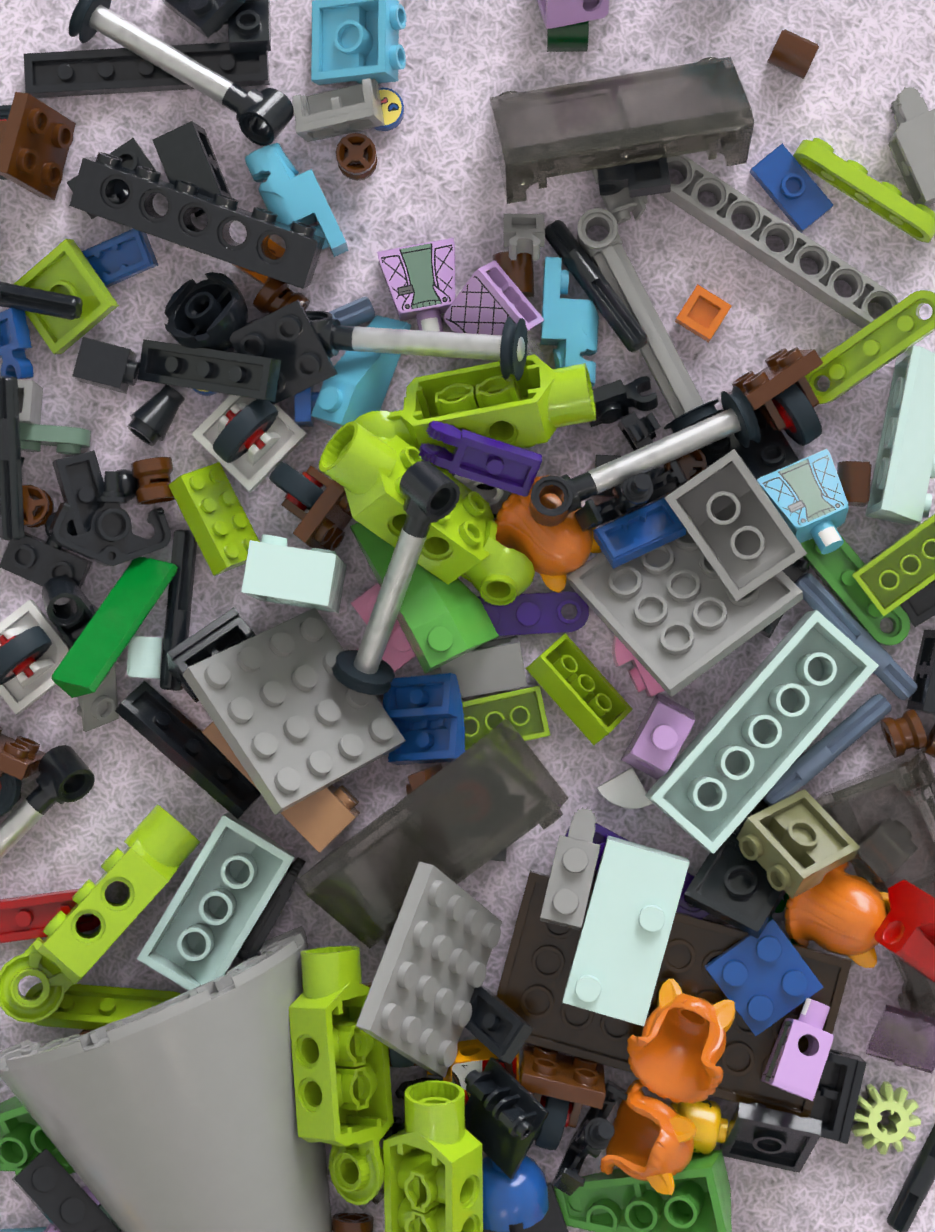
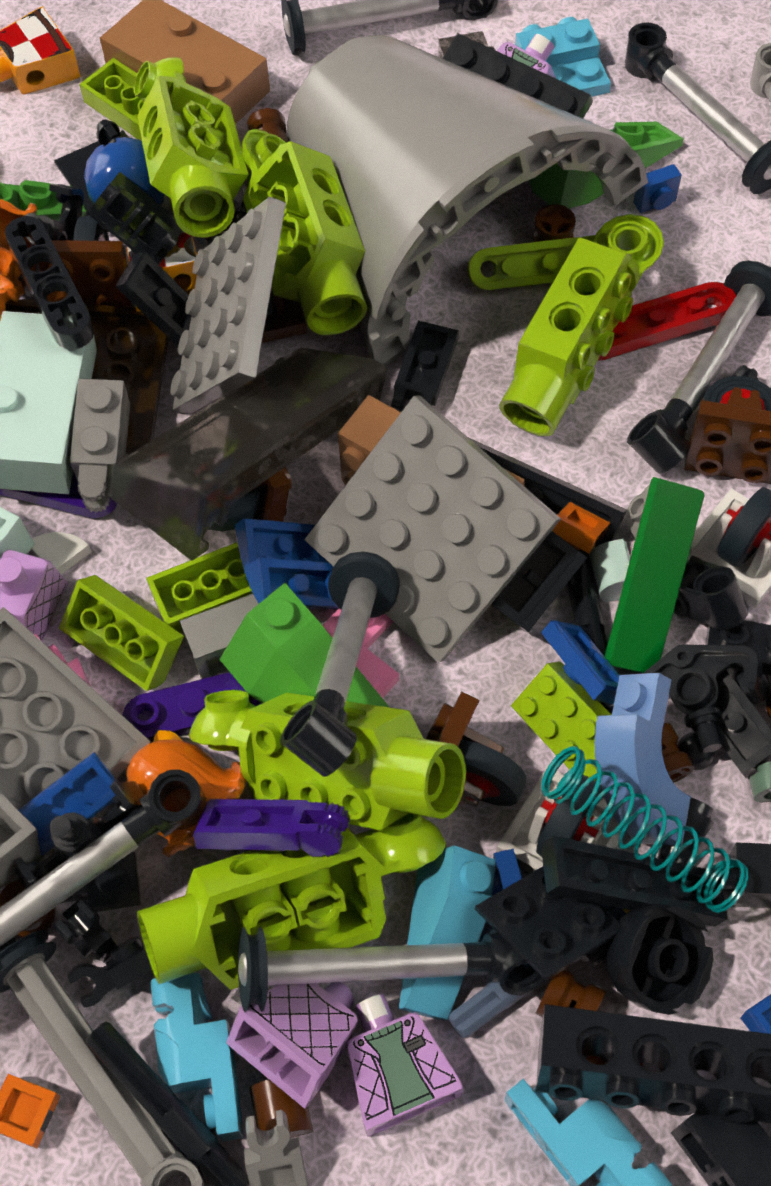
camera: 170 degrees right, 25 degrees down
light aqua slope [137,812,295,991] -> none
light aqua brick [241,534,347,613] -> none
none -> black beam [5,216,94,350]
none -> blue plate [541,620,620,704]
none -> teal piece [541,746,749,913]
none -> orange plate [552,502,610,554]
none -> medium blue arch [595,673,691,846]

